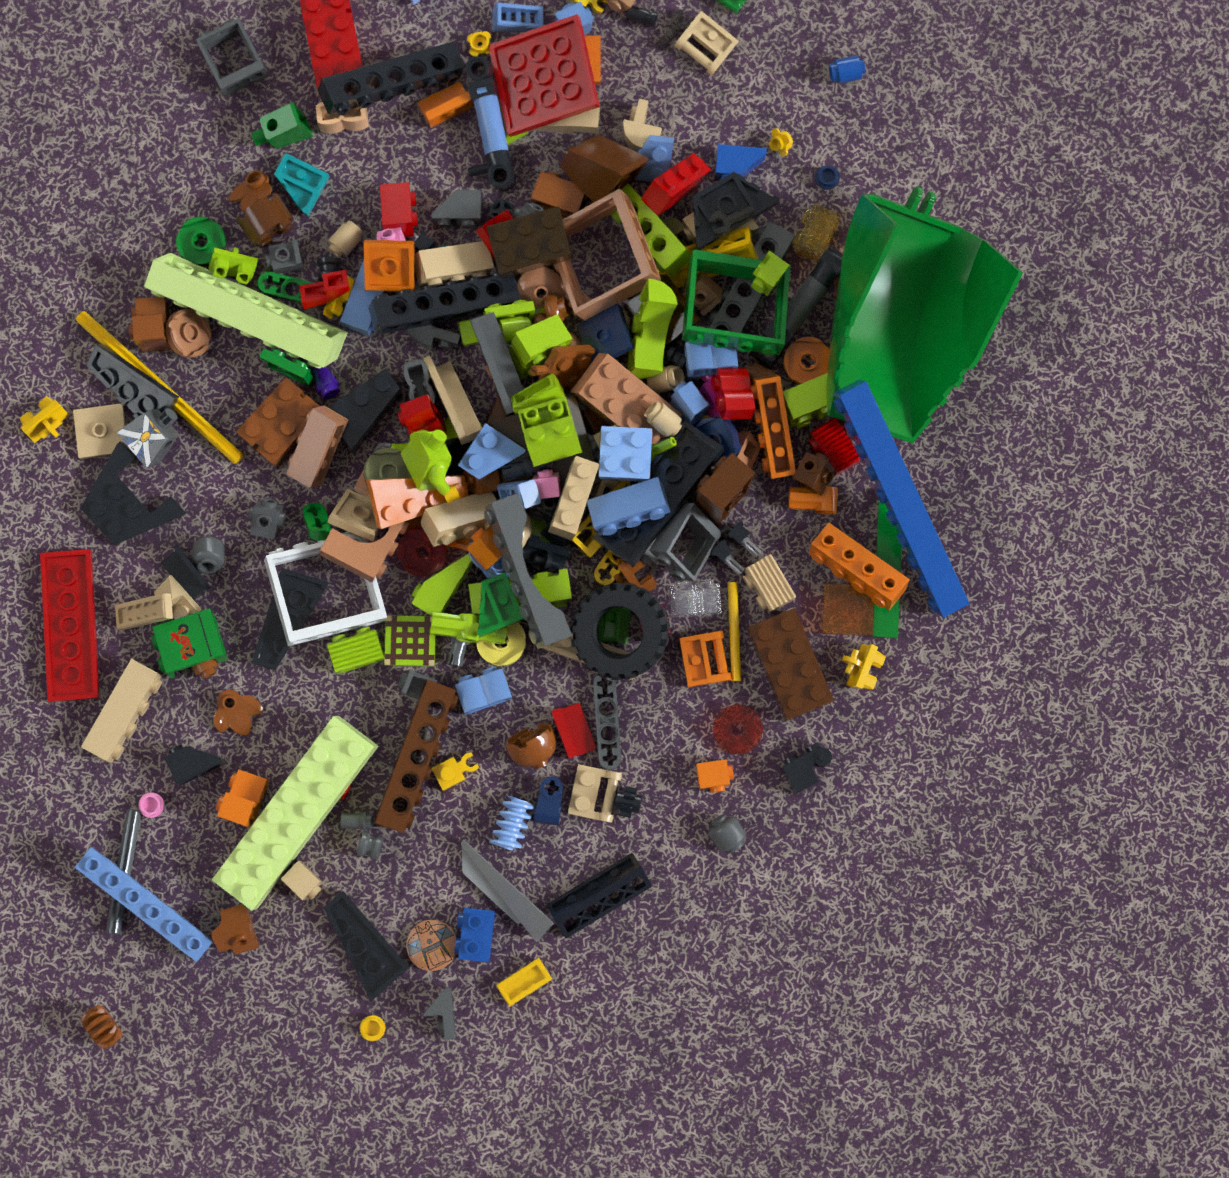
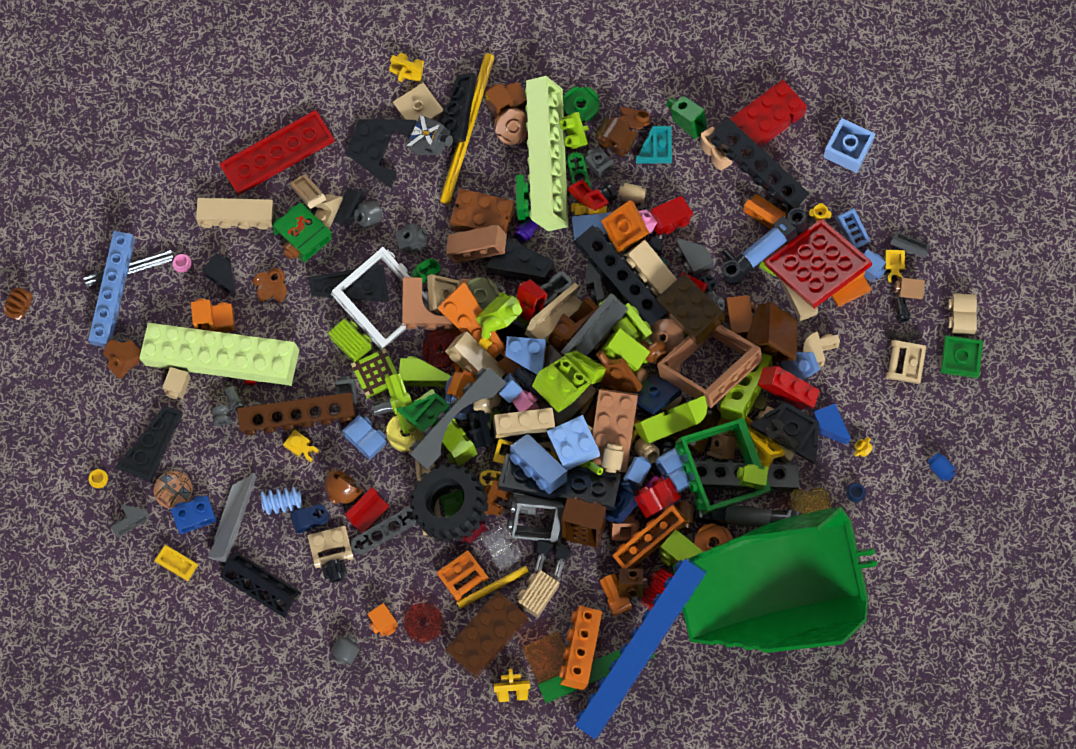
camera: 70 degrees right, 10 degrees down
dark grey window [195,18,268,97] -> none
black brick [780,742,832,795] -> none
none -> reddish brown panel [547,297,599,352]

